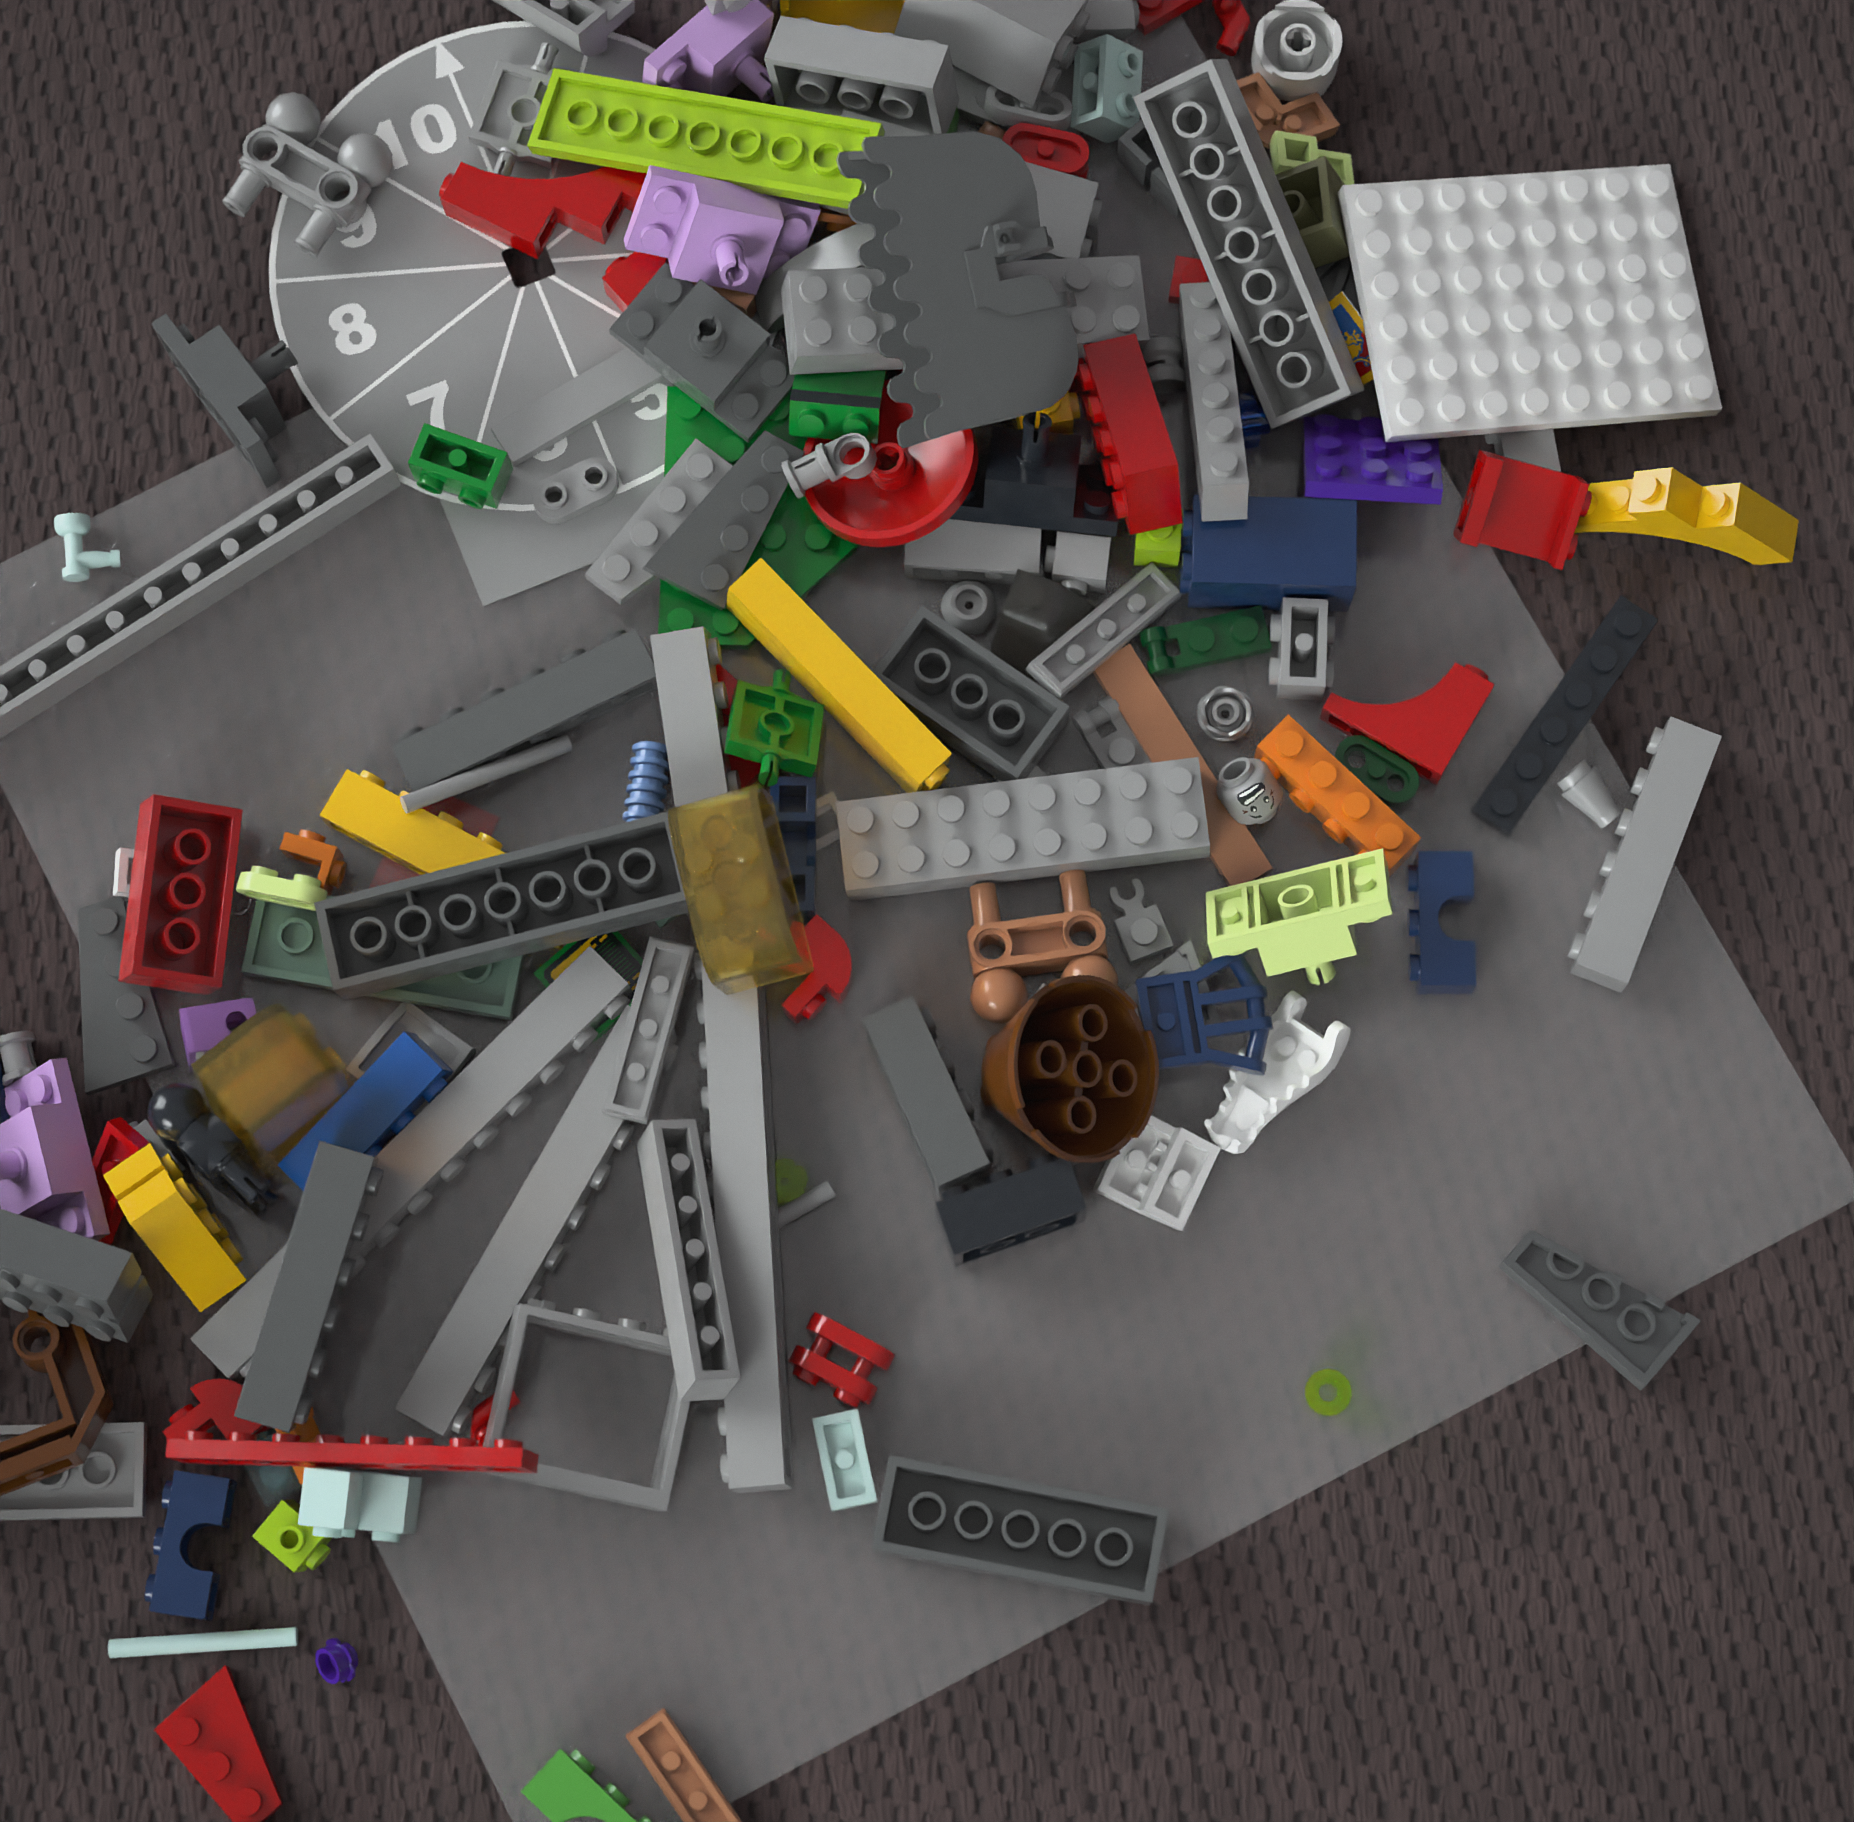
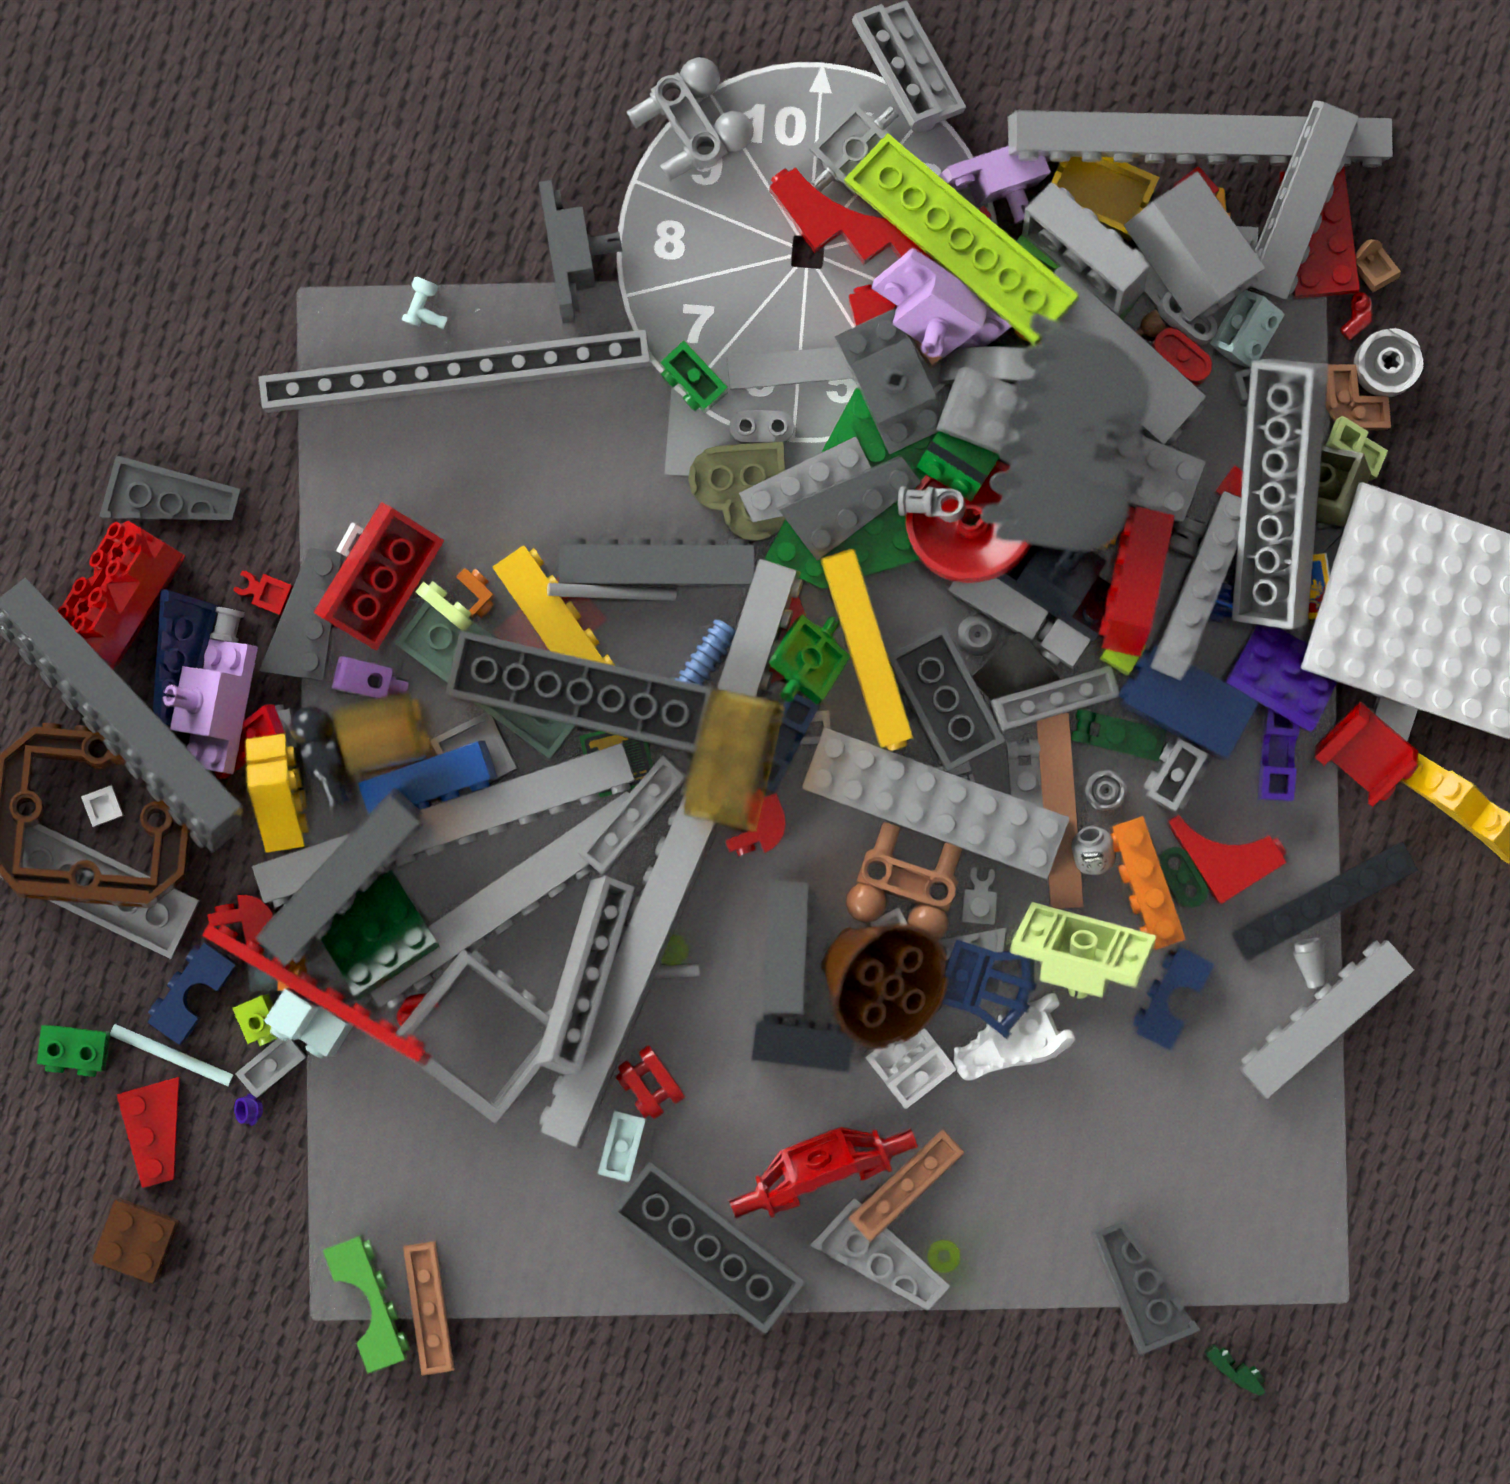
camera: 30 degrees right, 10 degrees up
none -> green brick [37,1025,110,1077]
none -> red plate [234,571,294,616]
none -> light grey plate [235,1038,307,1098]
none -> dark green plate [320,869,440,1001]
none -> olive plate [688,442,785,541]
none -> red plate [729,1127,918,1219]
none -> light grey wing [810,1197,950,1310]
none -> nougat tile [848,1129,965,1242]
none -> dark green slope [1203,1344,1266,1396]
none -> dark purple arch [1258,705,1300,802]

